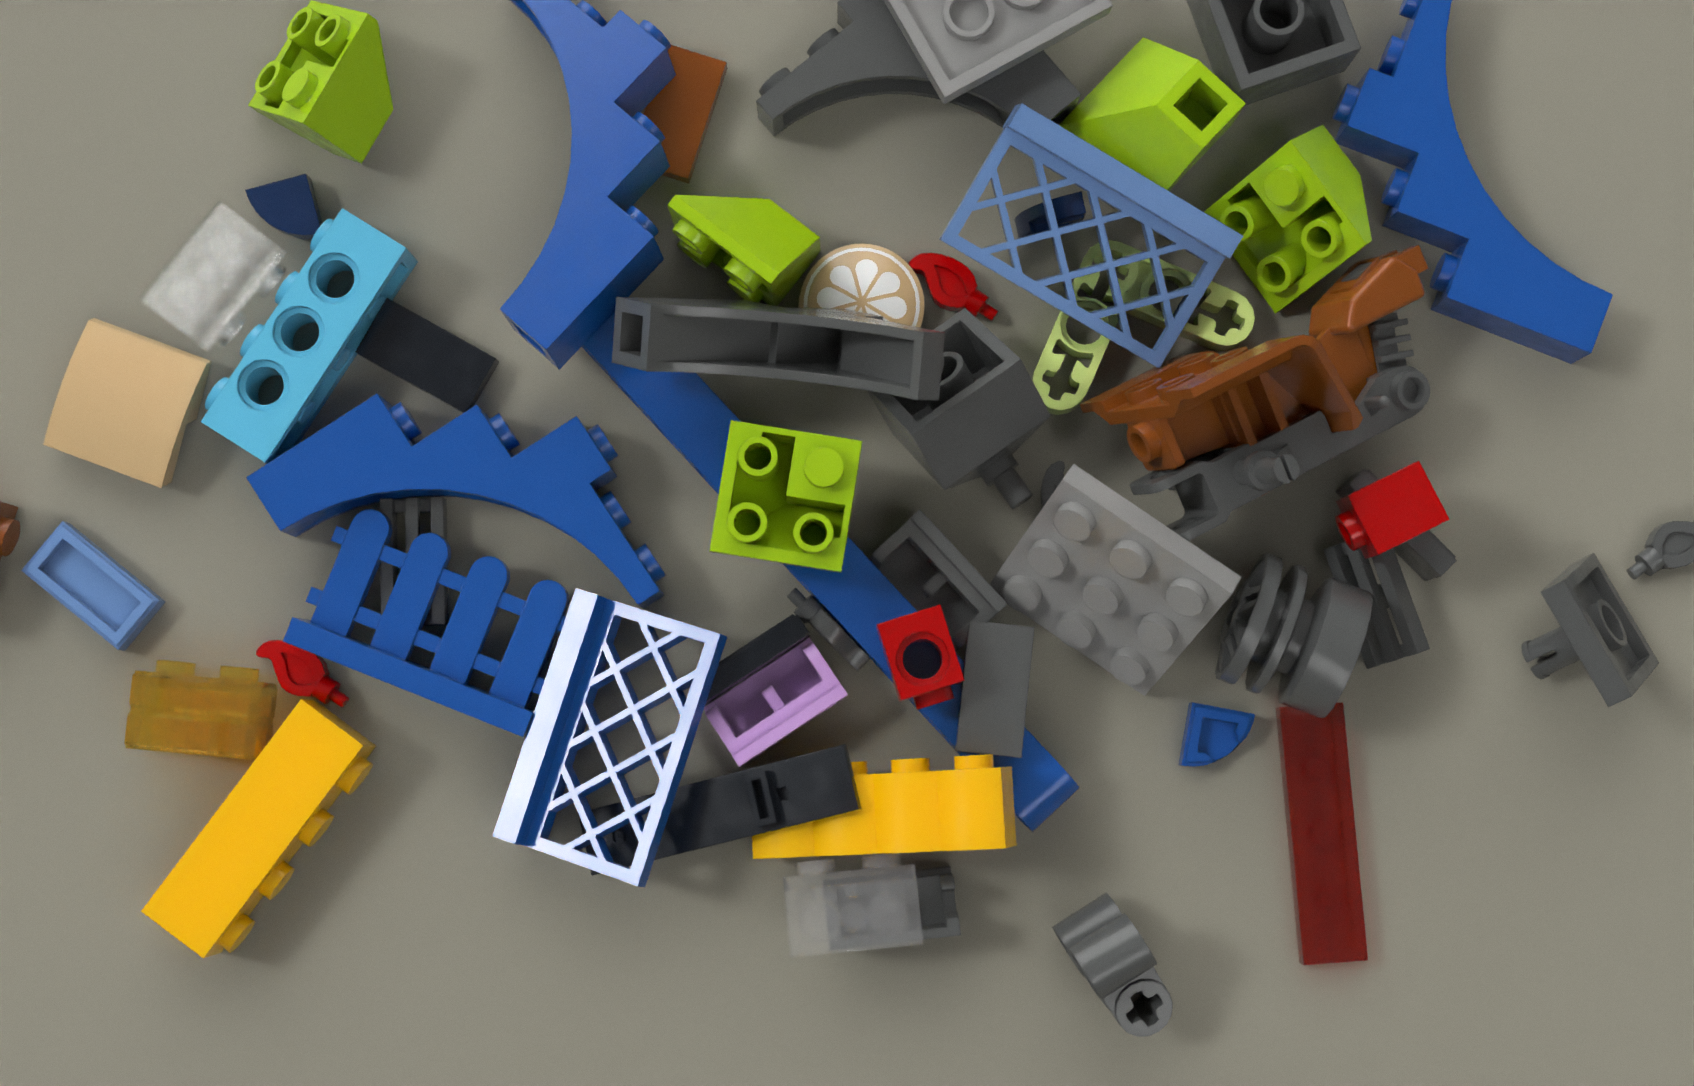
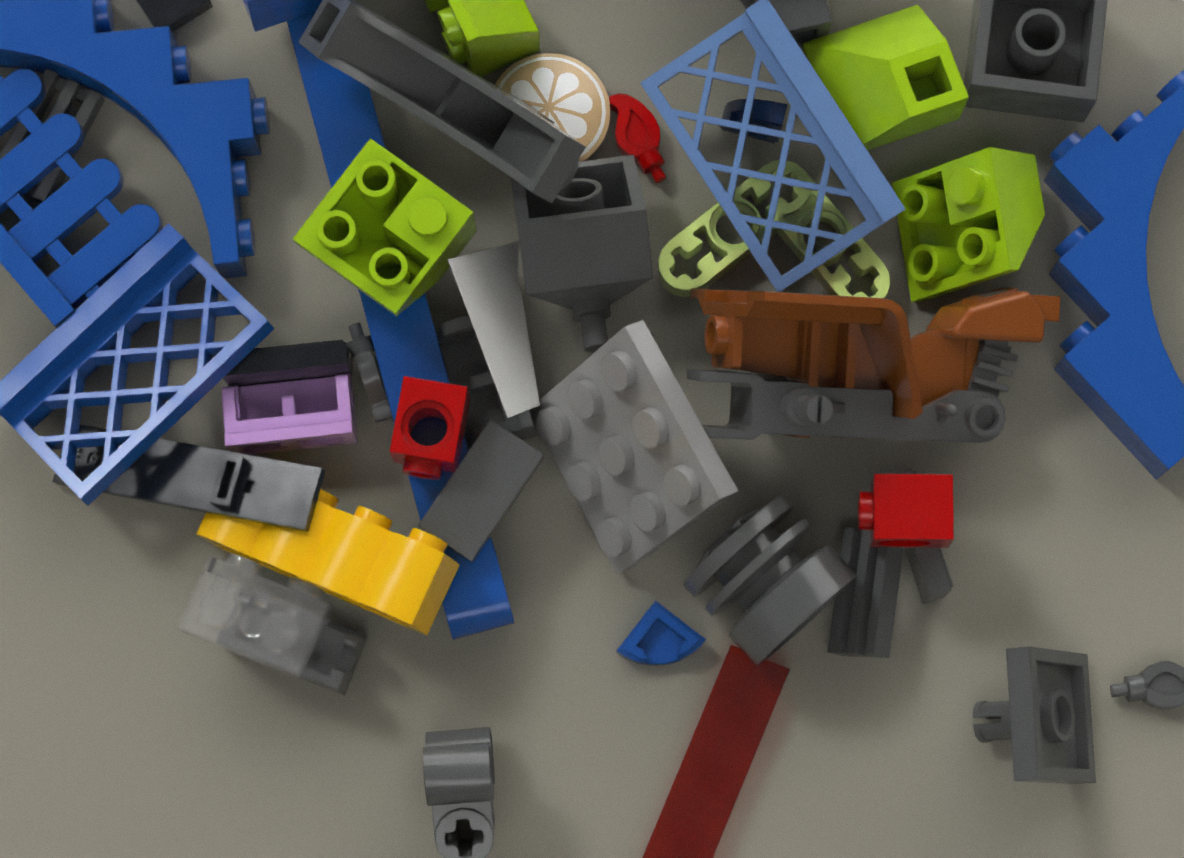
camera: 30 degrees right, 5 degrees down
none -> white sticker [448,241,540,418]

